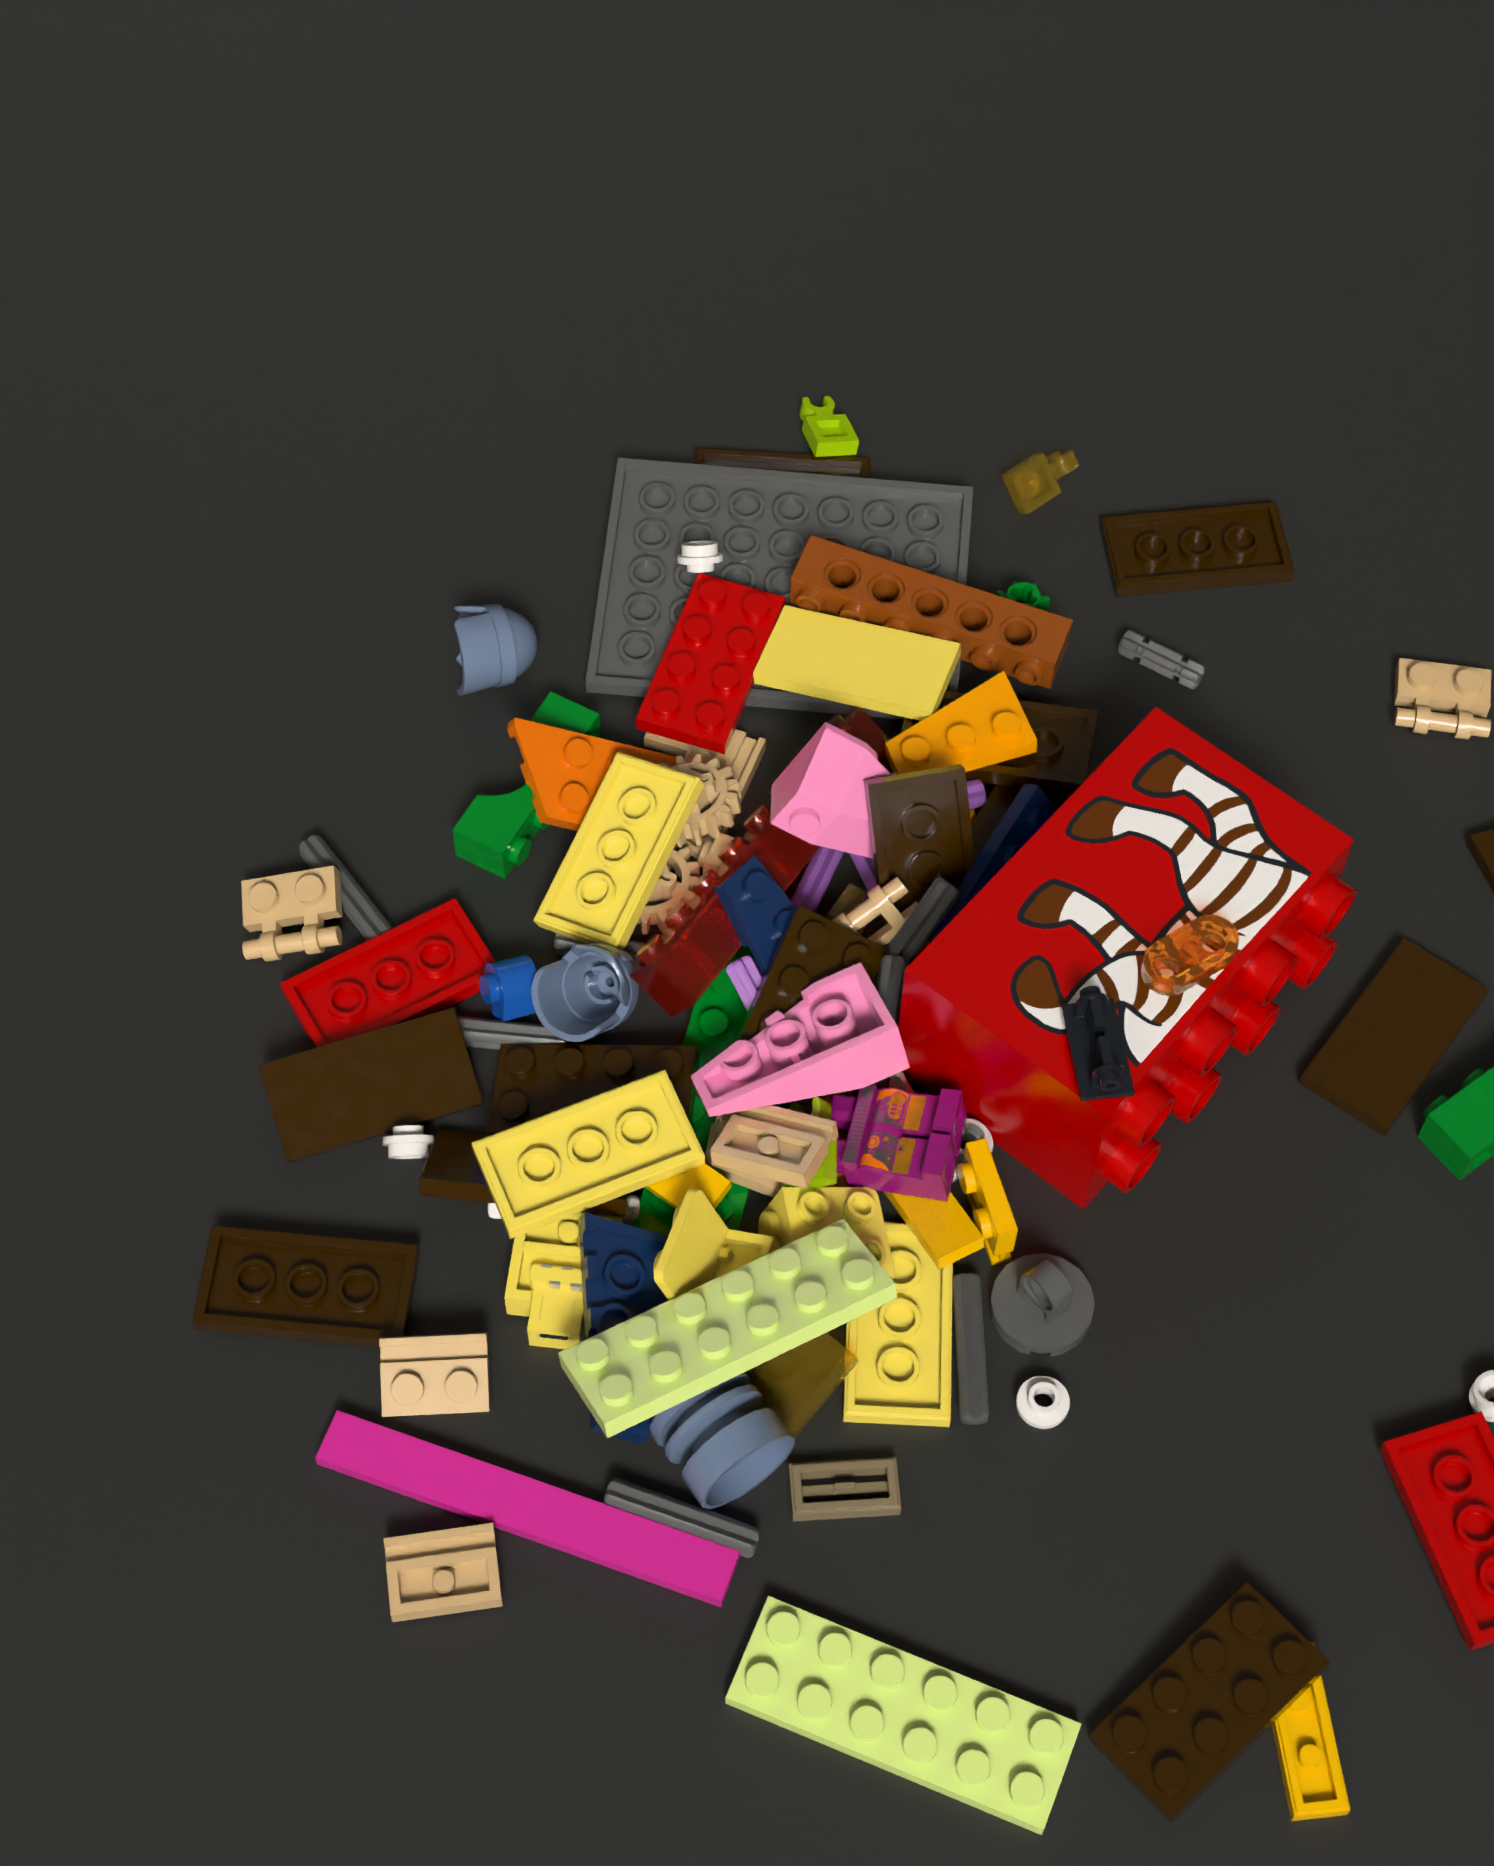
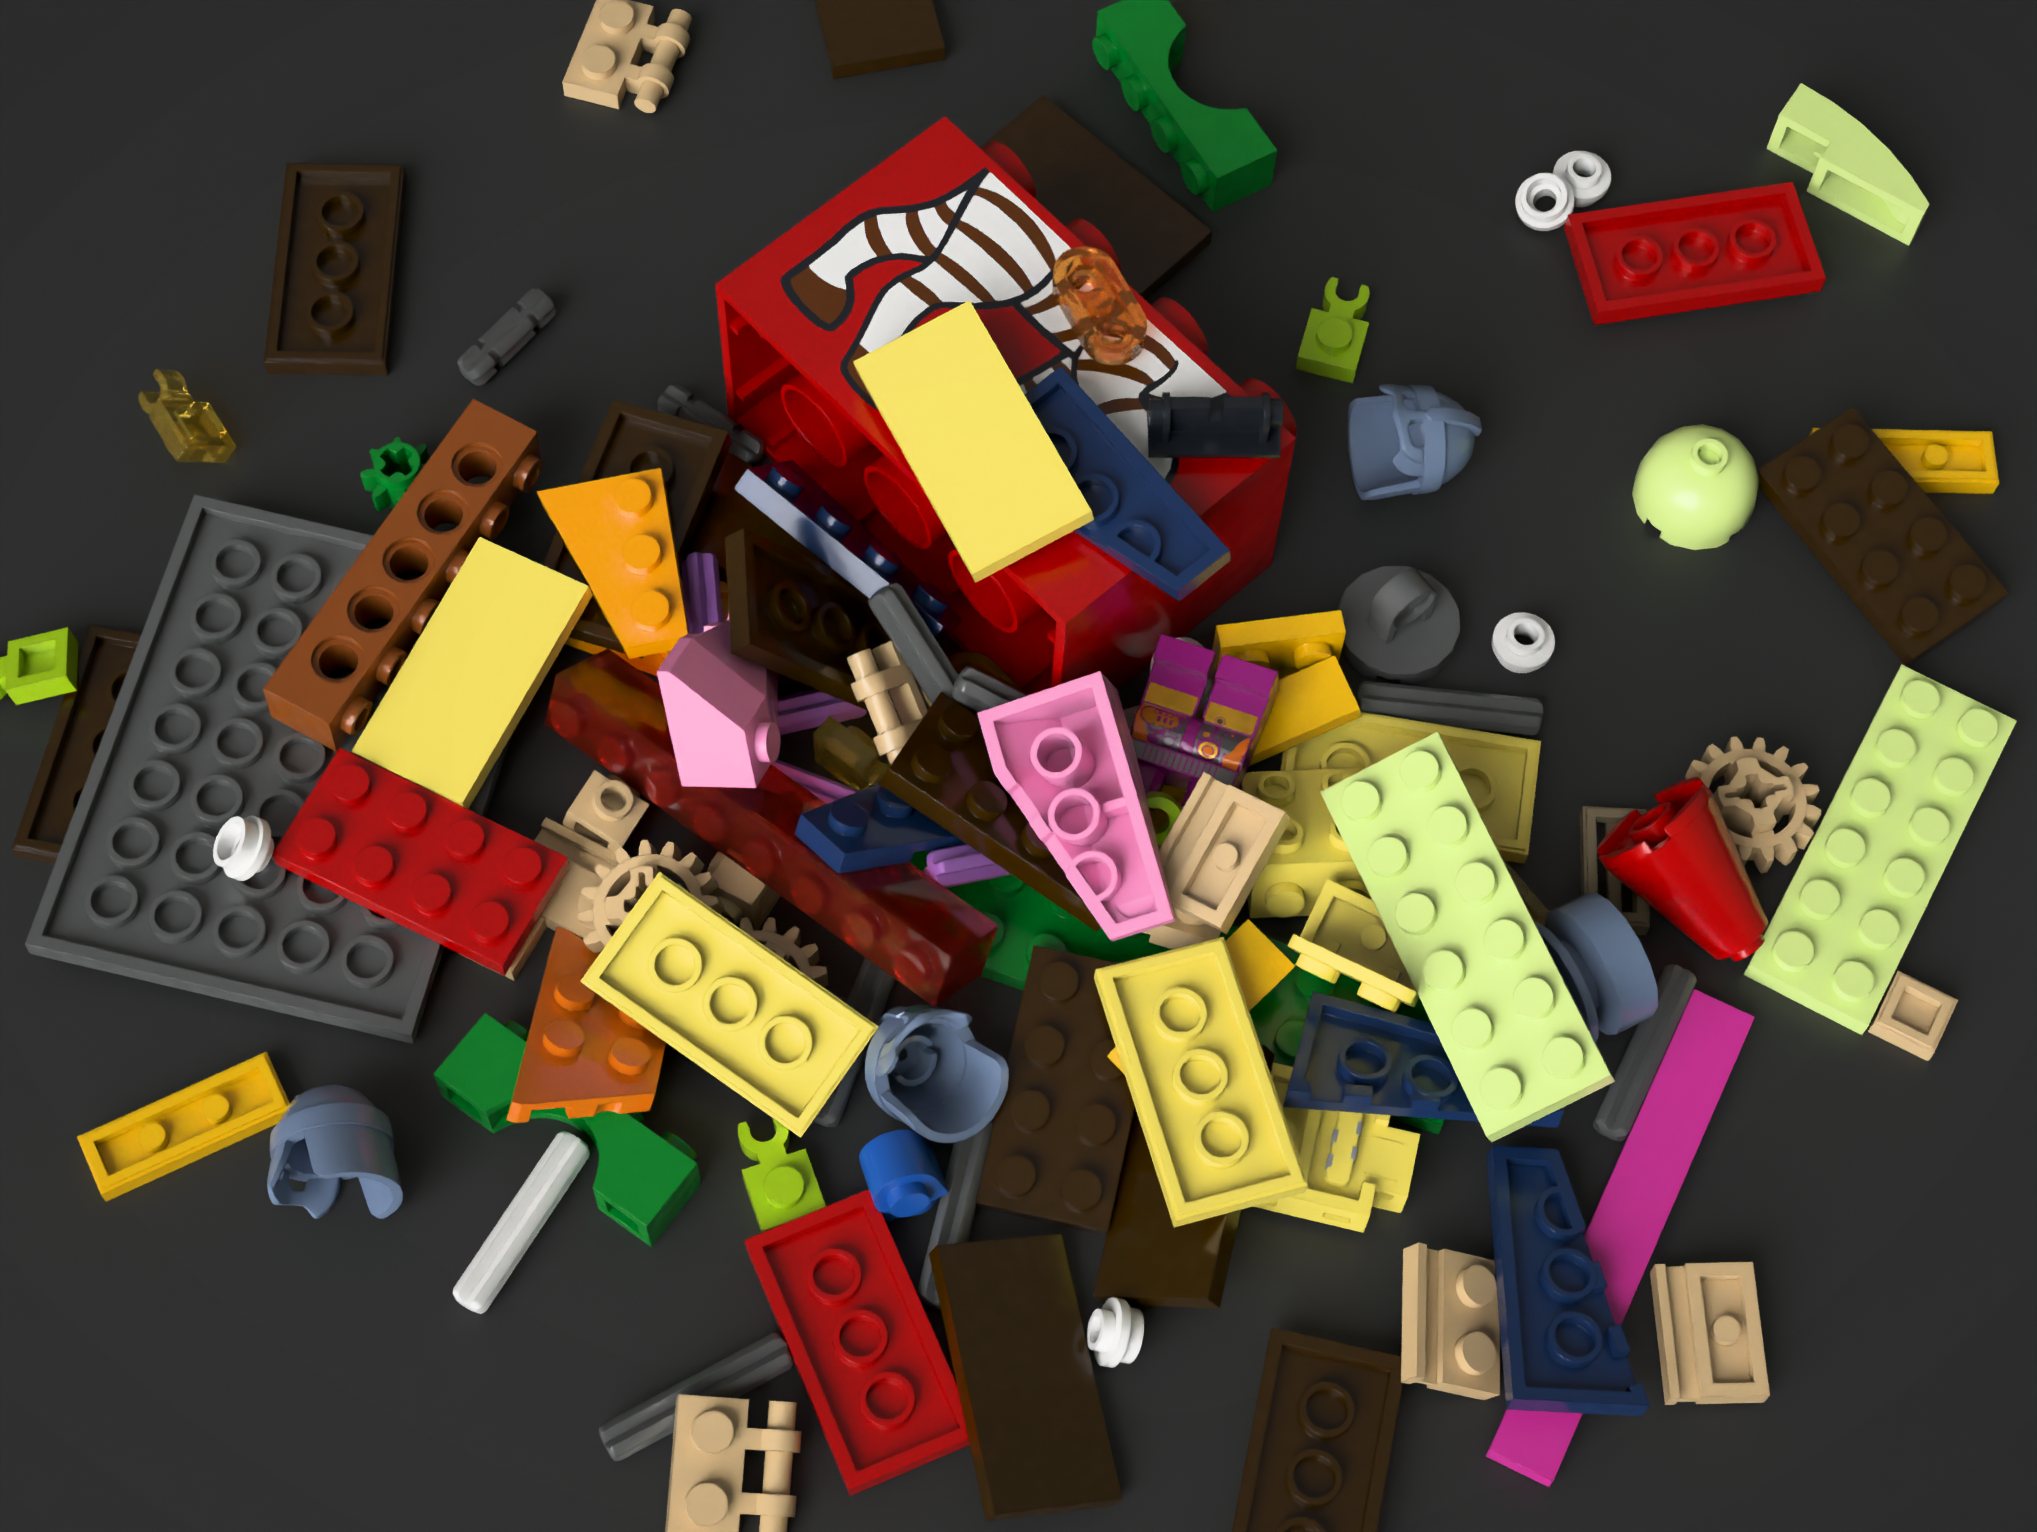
camera: 85 degrees left, 5 degrees up
none -> yellow tile [77,1051,290,1202]
none -> white axle [453,1131,590,1314]
none -> tan plate [563,770,650,852]
none -> lime plate [738,1118,826,1233]
none -> light yellow tile [853,300,1094,583]
none -> dark blue wing [1024,366,1231,601]
none -> lime plate [1295,277,1370,384]
none -> sand blue helmet [1347,384,1482,500]
none -> dark blue wing [1486,1145,1650,1416]
none -> red cone [1597,777,1768,962]
none -> yellowish green cylinder [1632,424,1759,550]
none -> tan gear [1685,736,1821,873]
none -> tan tile [1868,971,1958,1061]

